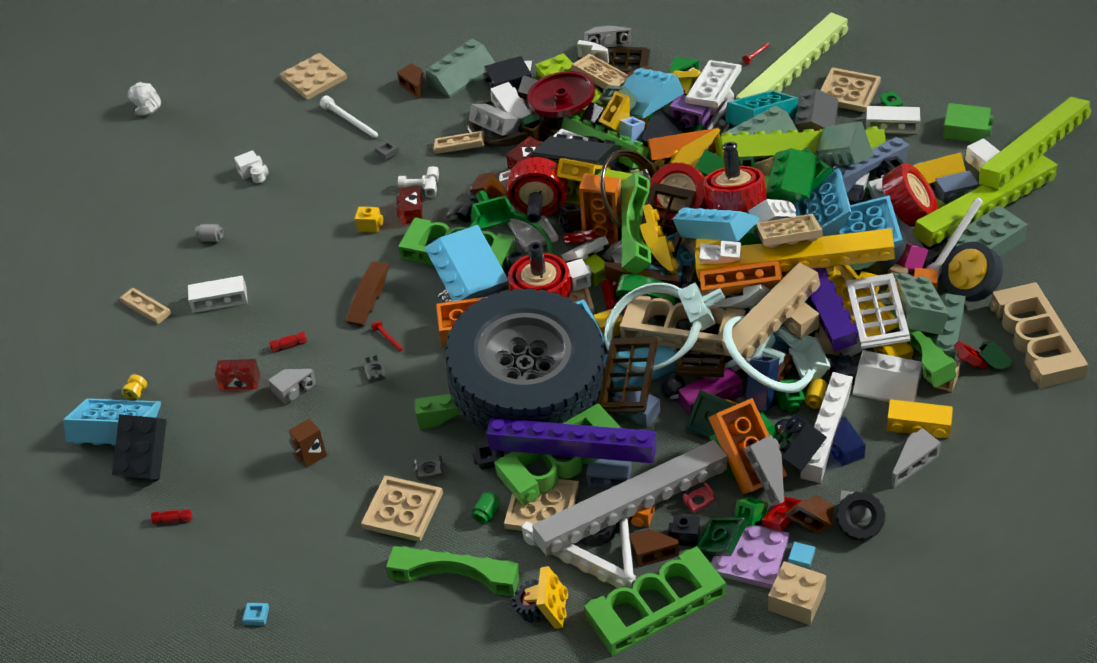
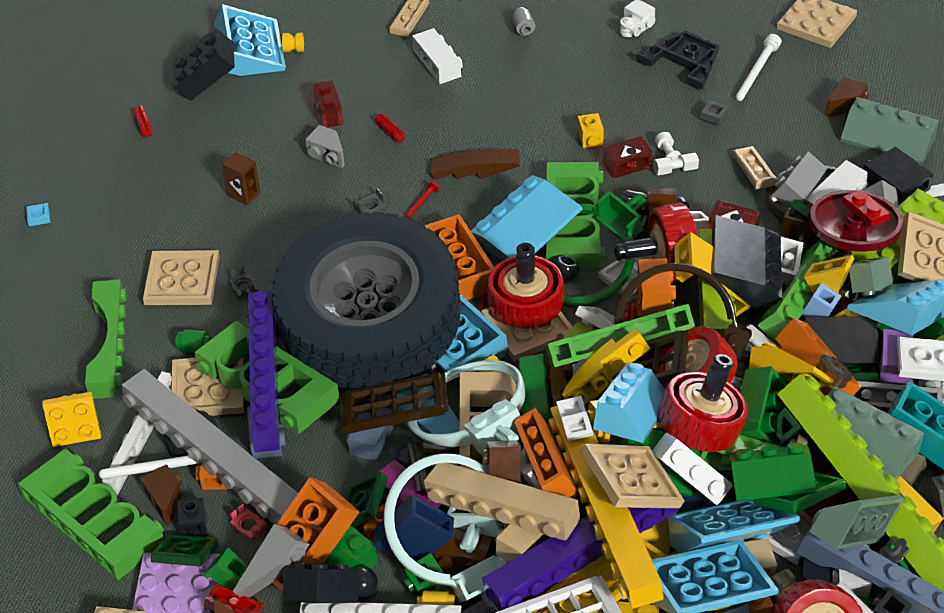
camera: 70 degrees right, 0 degrees up
white brick [566,259,591,291] -> none
none -> reddish brown slope [482,441,521,483]
none -> black wing [636,30,719,90]
none -> clear smoke piece [816,354,853,389]
none -> red plate [842,190,890,227]

